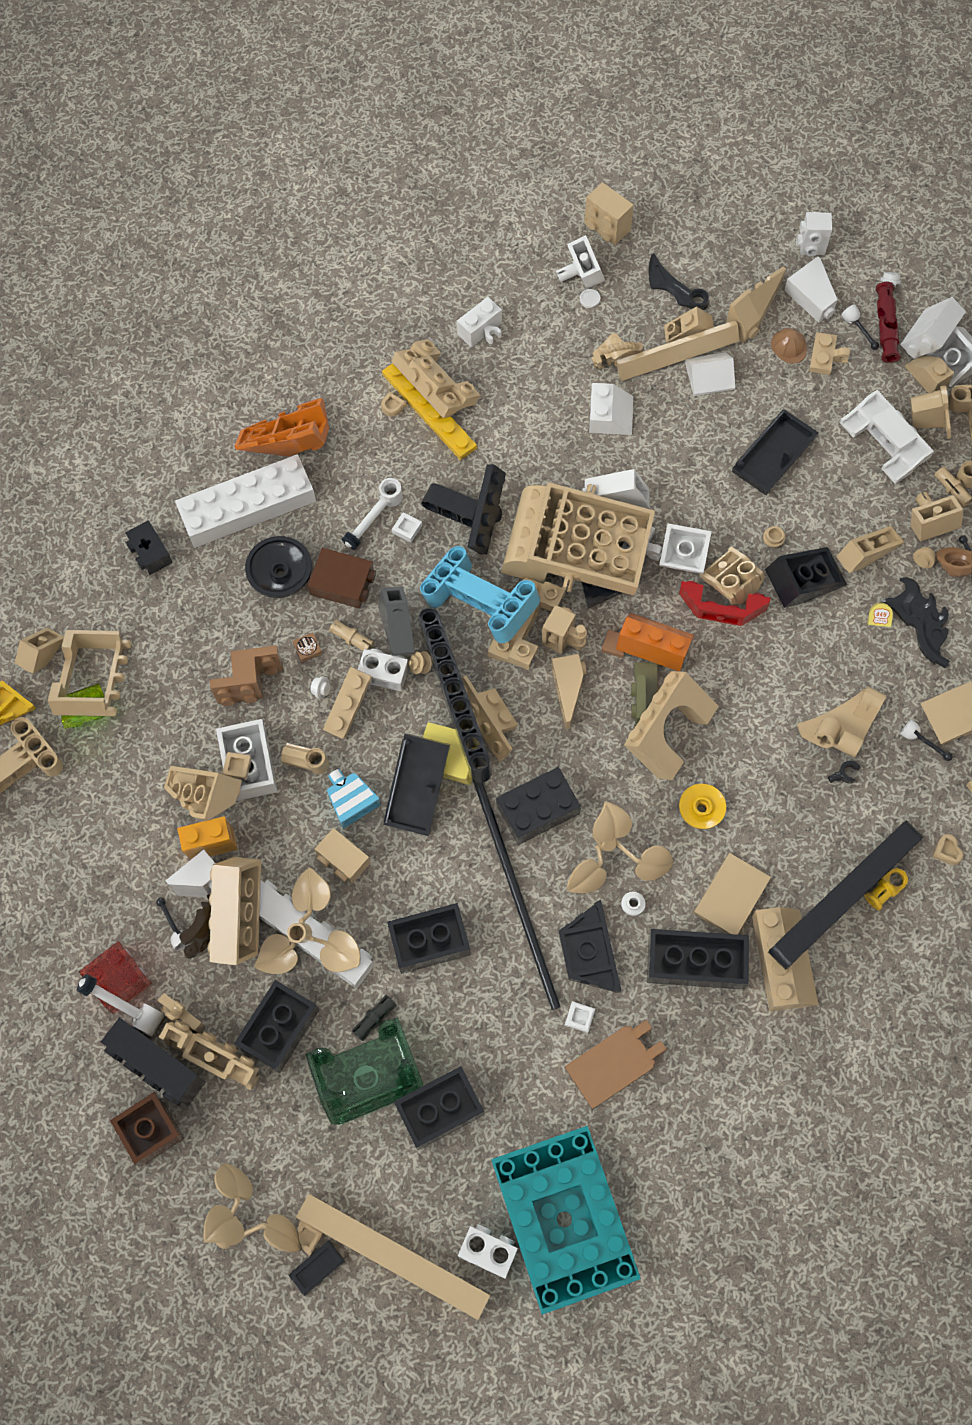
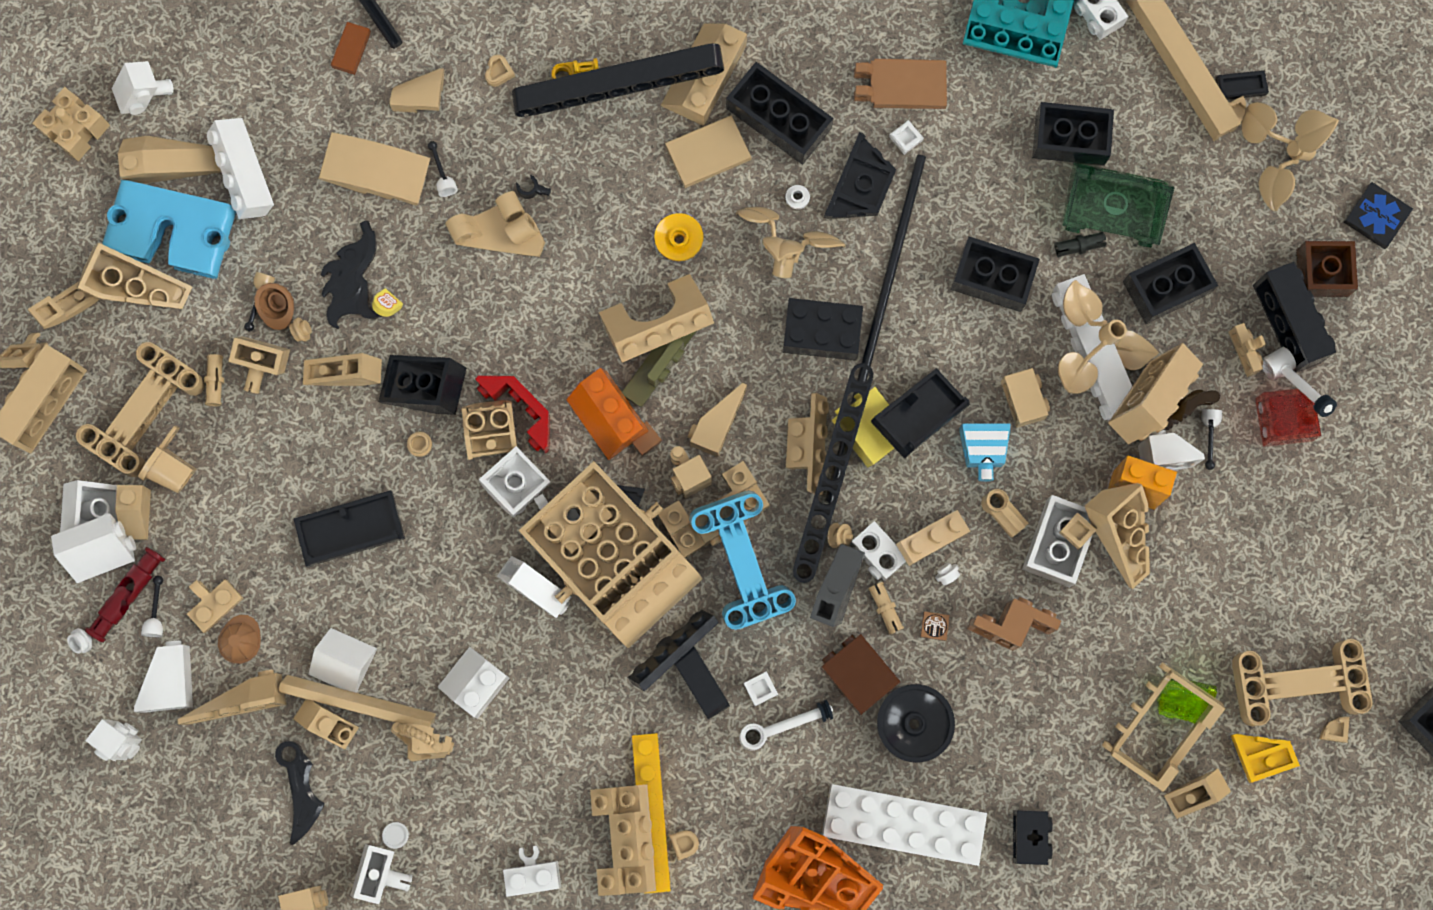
camera: 150 degrees left, 10 degrees up
tan bracket [159,1020,260,1090] -> none
white bracket [840,390,934,484] -> none
none -> black tile [1344,182,1413,249]

